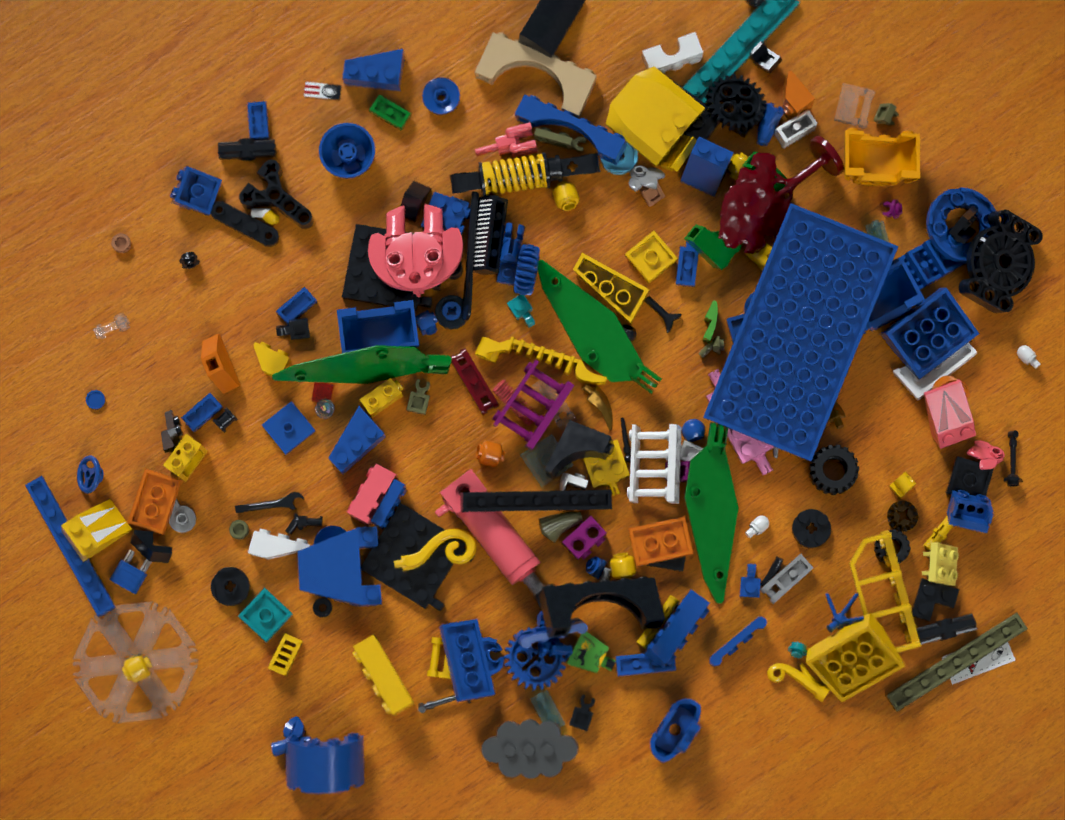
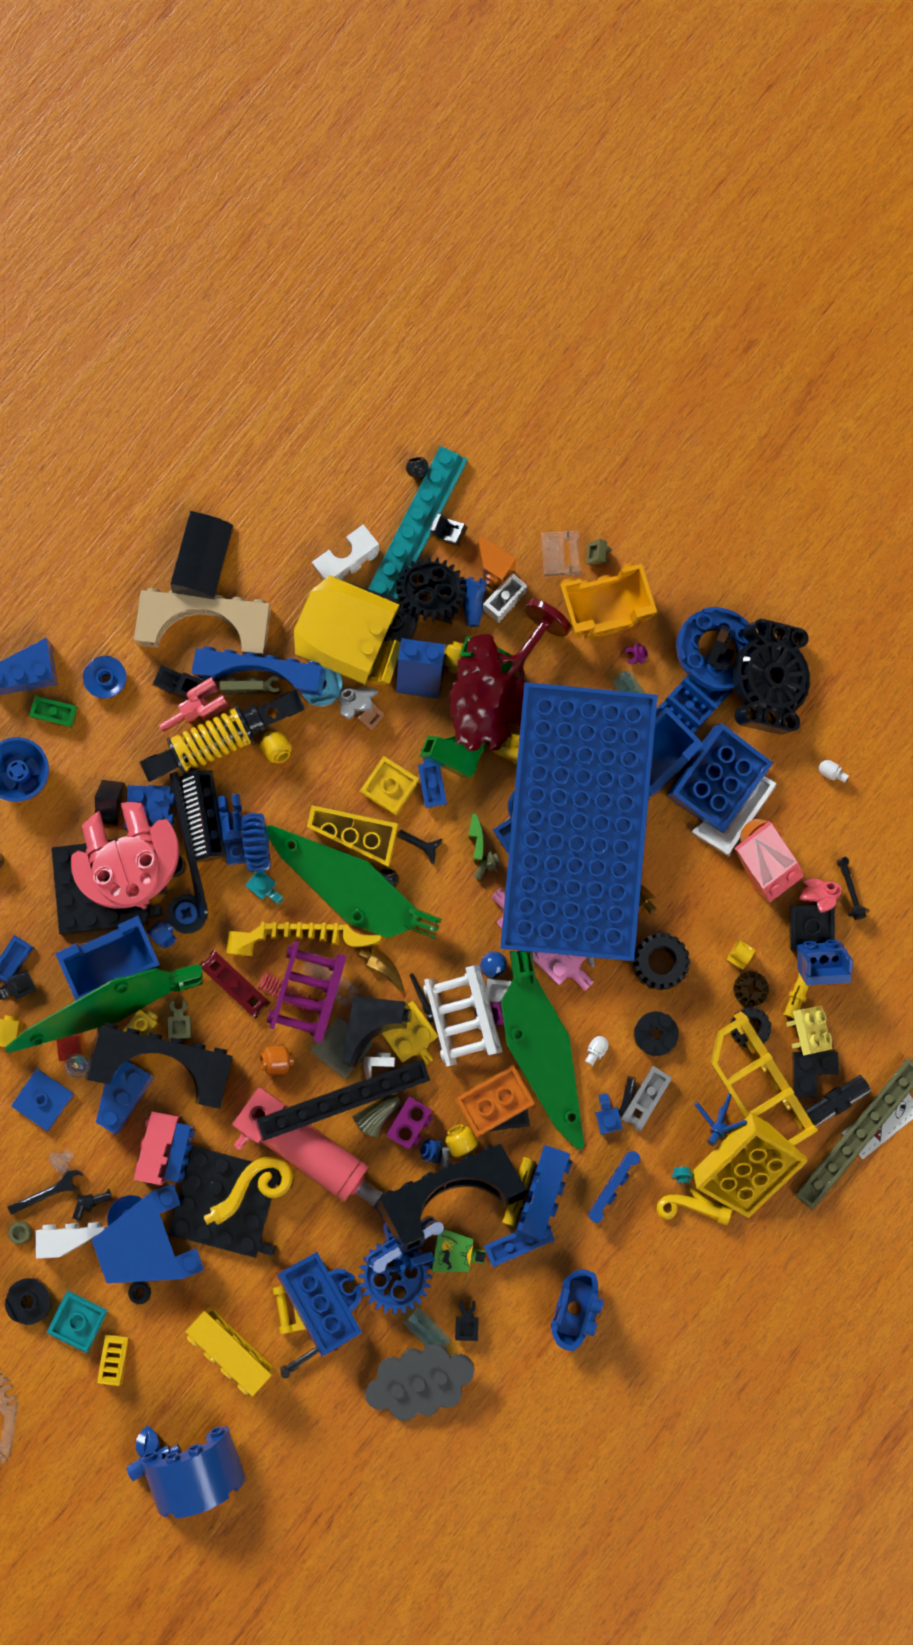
camera: 20 degrees left, 0 degrees up
none -> clear tile [47,1149,74,1177]
none -> black arch [85,1022,233,1109]
none -> black slope [152,665,204,699]

